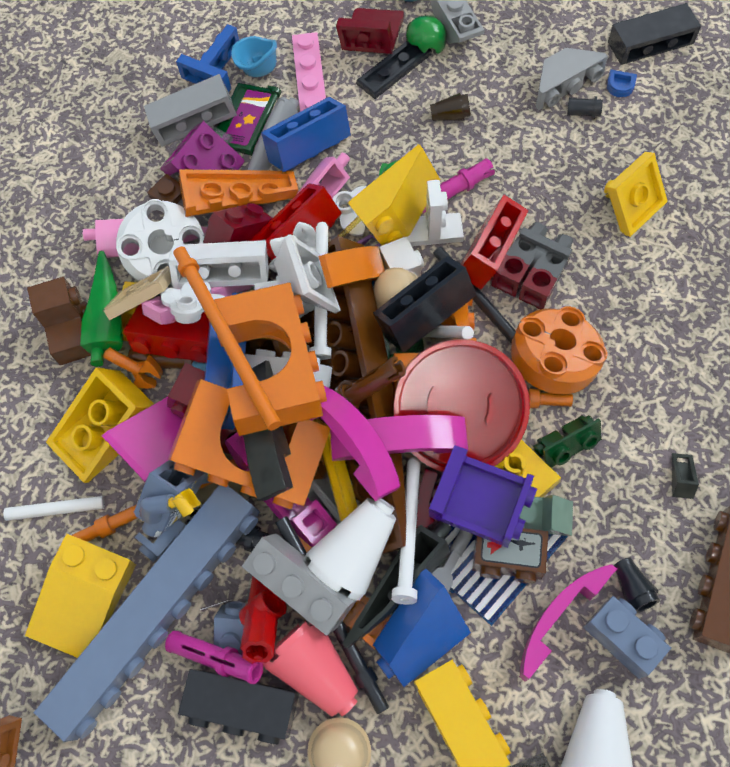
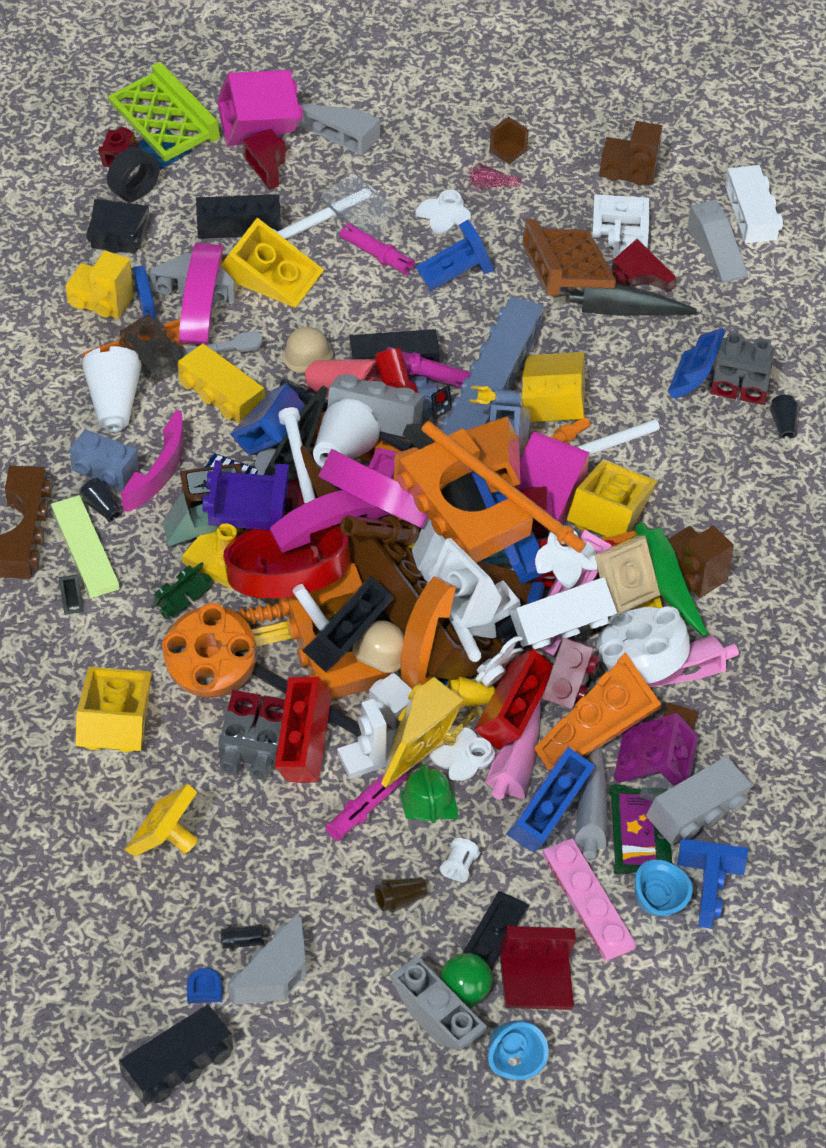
camera: 155 degrees right, 15 degrees down
none -> yellowish green tile [51,495,120,598]
none -> yellow slope [76,667,152,753]
none -> white bush [440,838,480,883]

